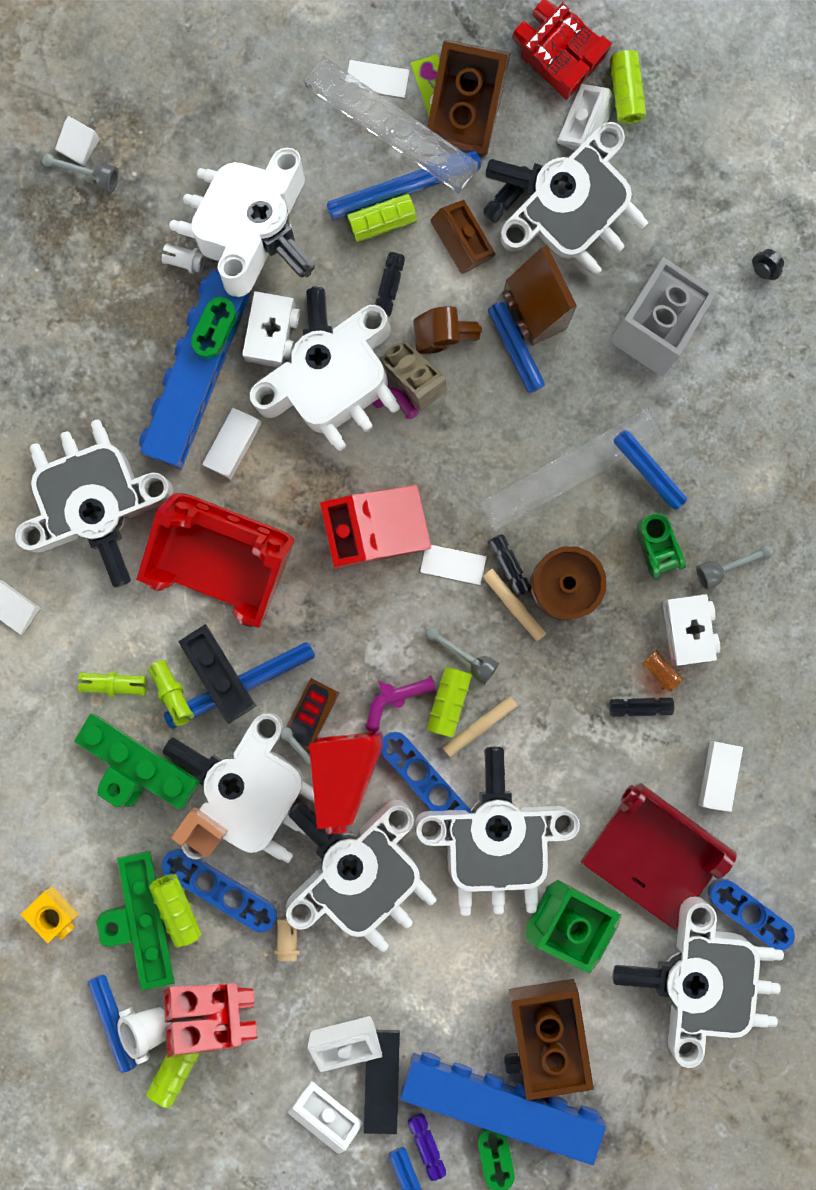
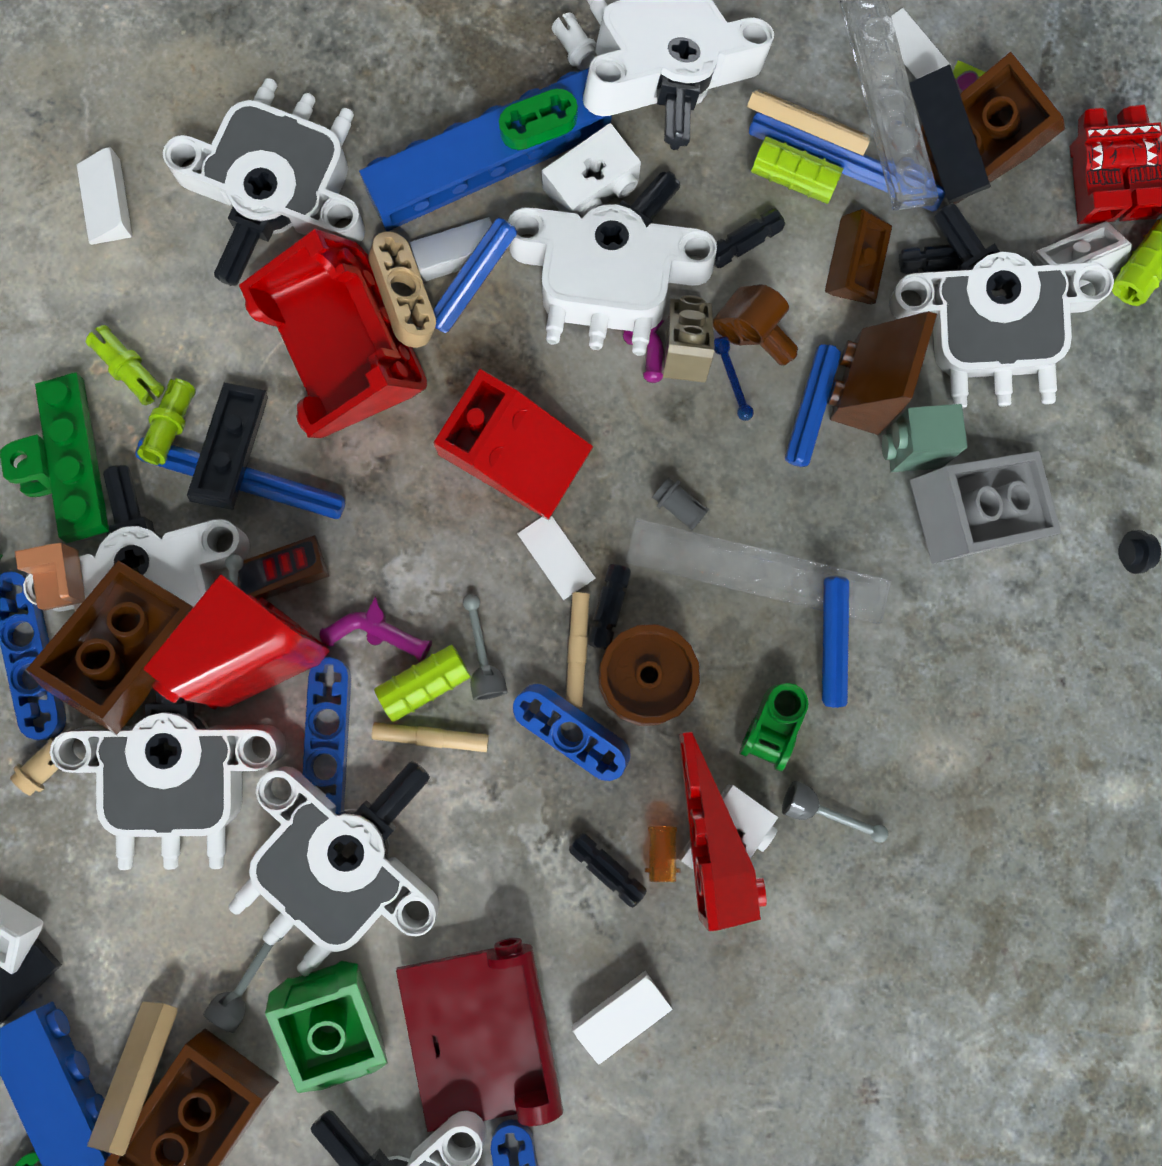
camera: 35 degrees right, 5 degrees down
none -> reddish brown slope [26,560,193,735]
none -> tan tile [87,1001,178,1156]
none -> dark grey hinge [203,928,284,1033]
none -> tan beam [368,232,436,348]
none -> blue axle [433,217,517,333]
none -> blue beam [513,684,631,781]
none -> dark grey pin [652,477,709,531]
none -> red wedge [679,732,767,931]
none -> clear blue hinge [714,337,754,421]
none -> tan tile [747,89,871,156]
none -> sand green brick [882,404,967,472]
none -> black tile [909,64,991,204]

